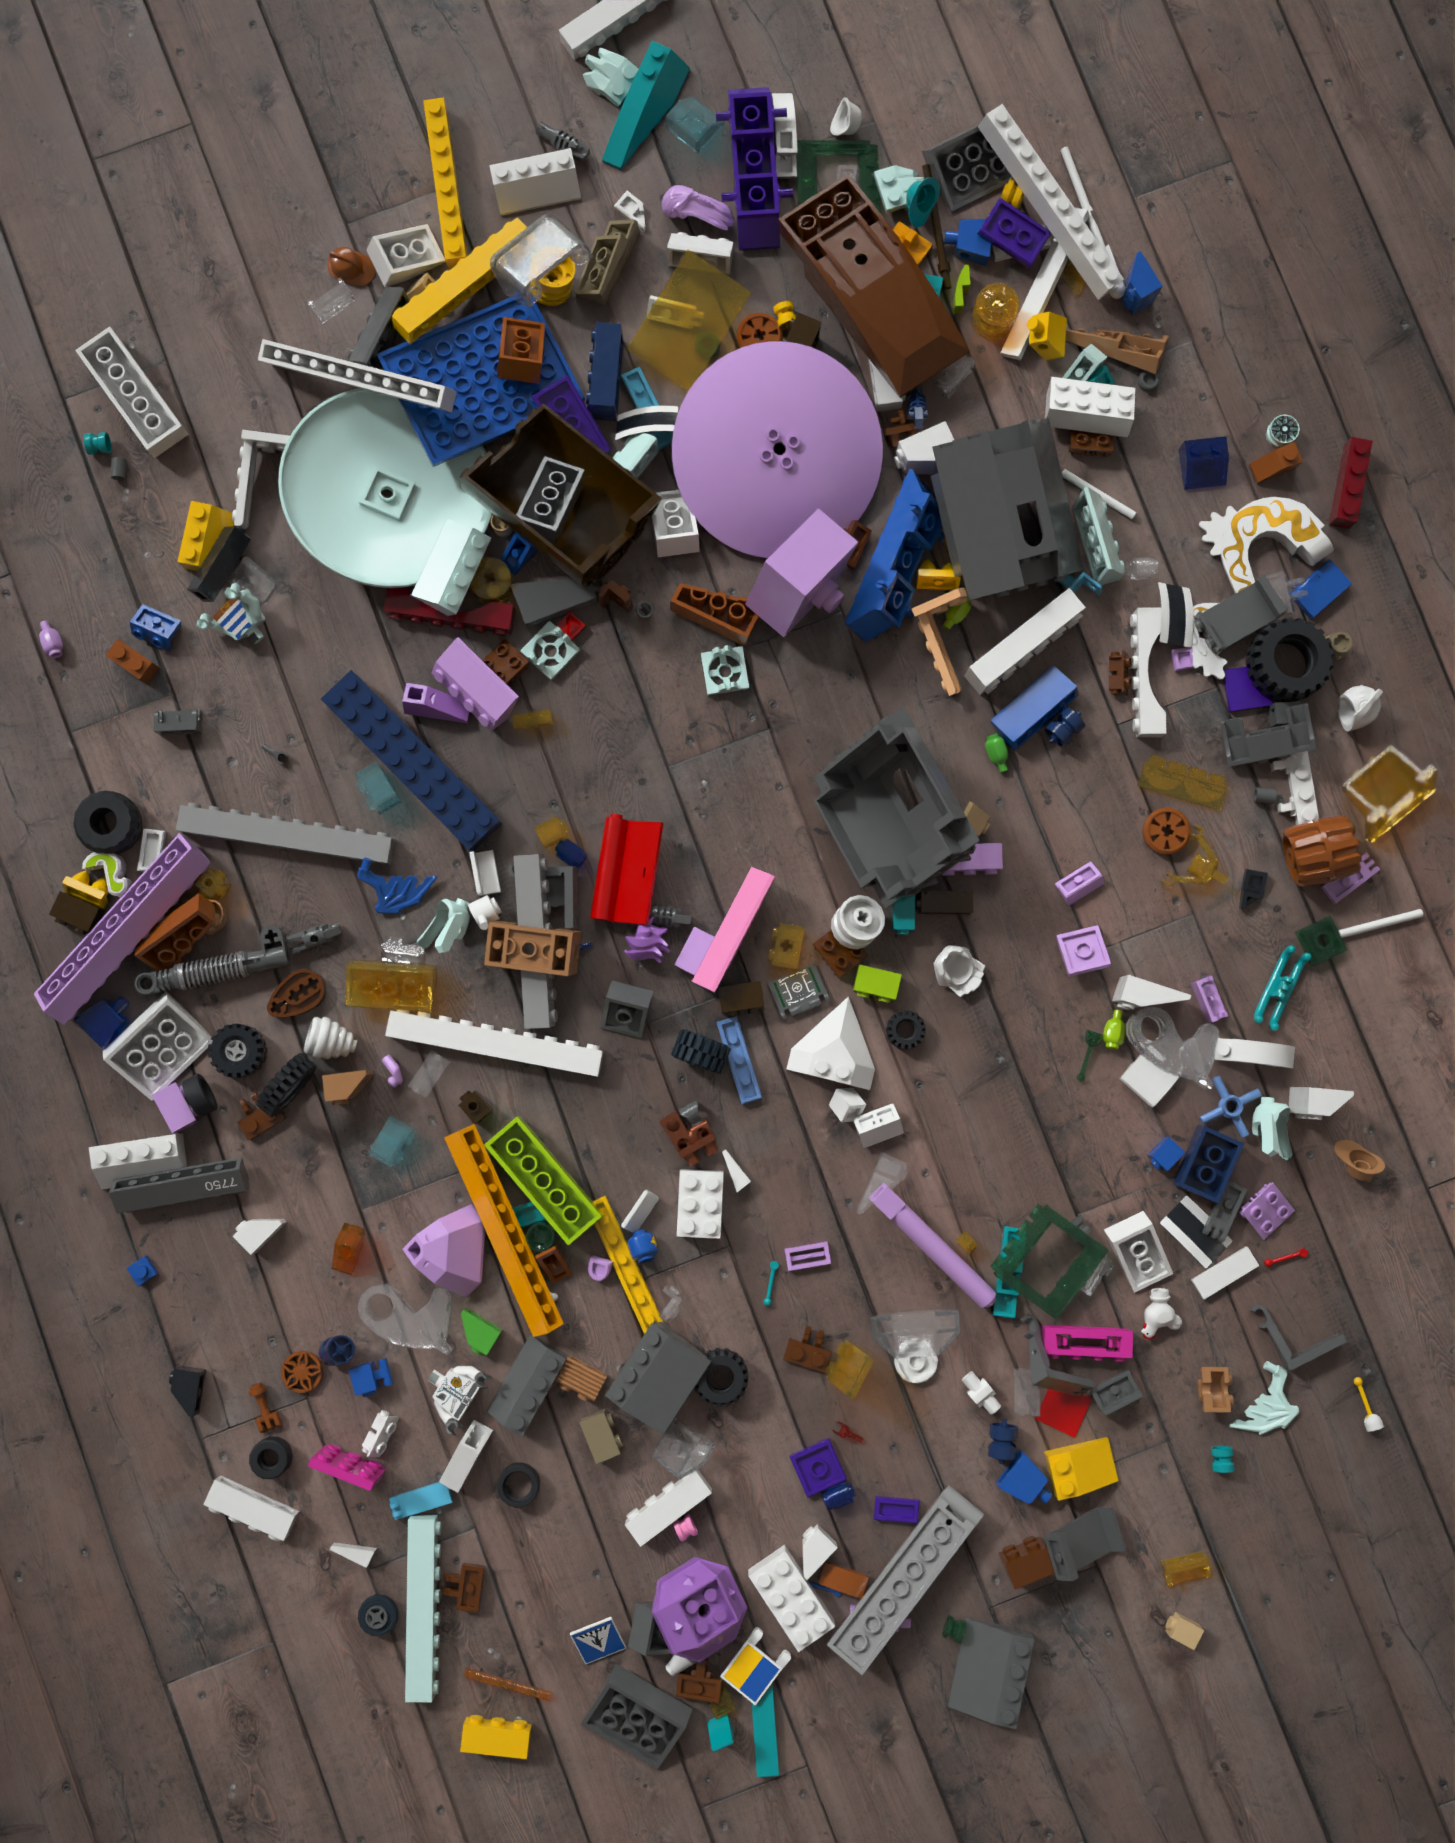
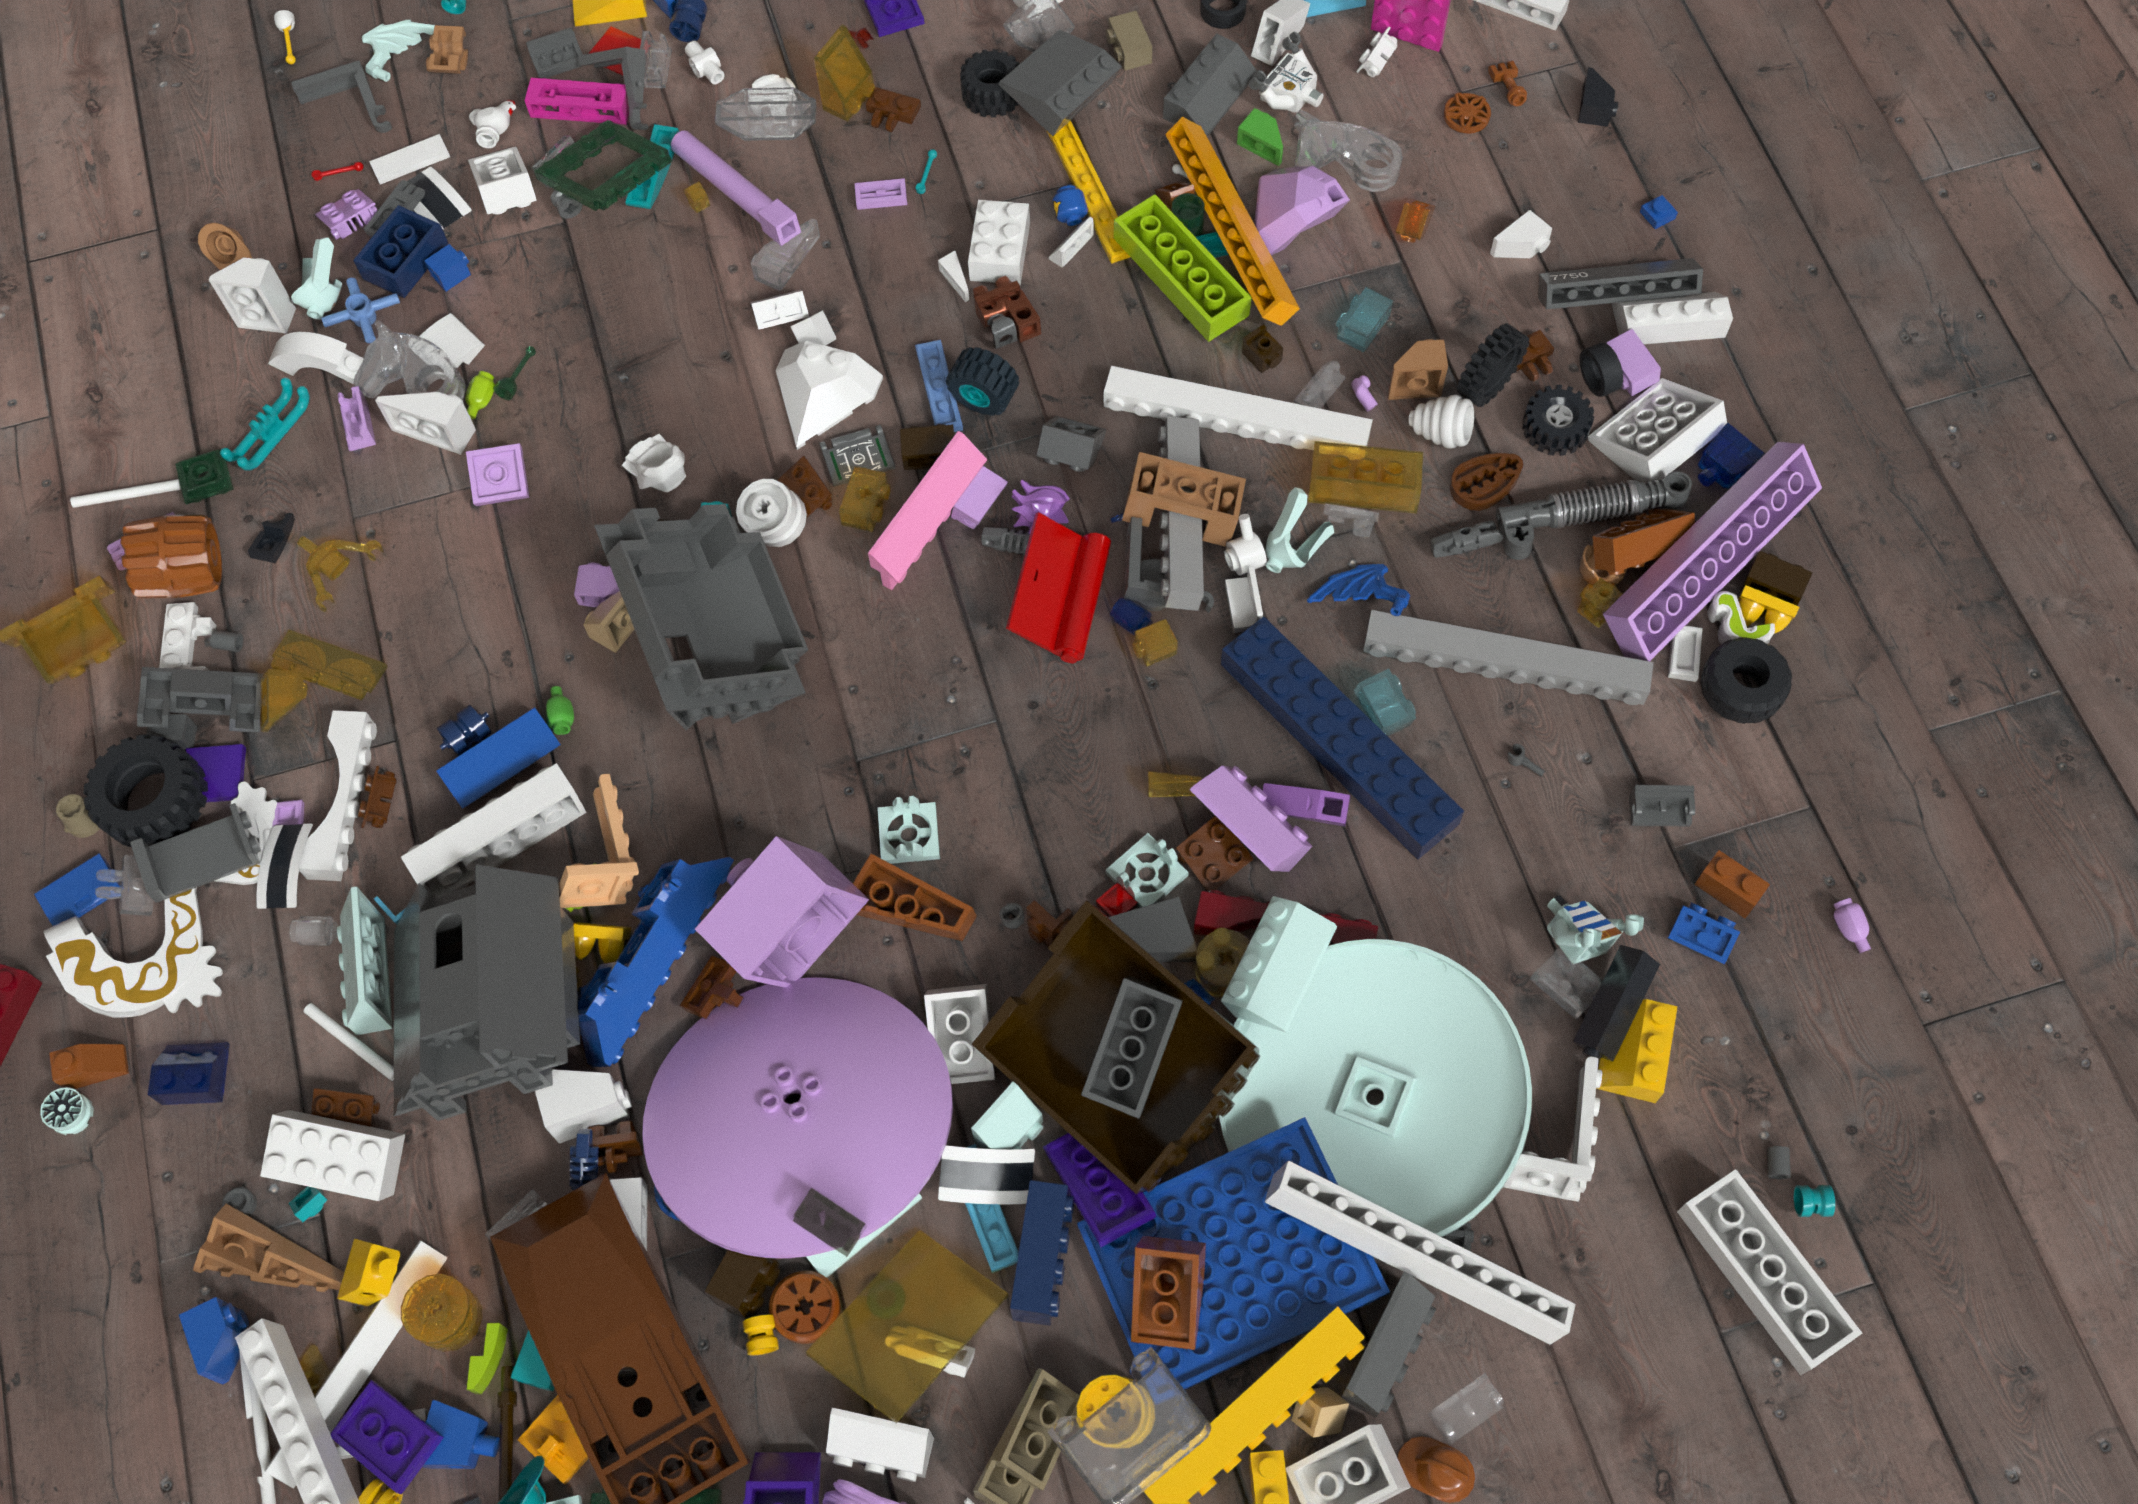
camera: 175 degrees left, 20 degrees down
black tyre [249,1436,292,1479] -> none
dark blue wheel [319,1335,355,1366] -> none
blue brick [349,1358,393,1397] -> none
medium nougat brick [556,1355,607,1402] -> none
lavender tile [588,1255,613,1281] -> none
clear bracket [659,1285,683,1321] -> none
lime brick [852,965,902,1003] -> none
black tyre [886,1010,926,1049] -> none
lavender slope [1055,862,1104,905] -> none
light aqua slope [1062,344,1107,382] -> none
dark orange wheel [1142,808,1191,855] -> none
white helmet [1337,685,1383,732] -> none
none -> clear yellow slope [261,669,308,732]
none -> clear smoke hinge [793,1188,867,1257]

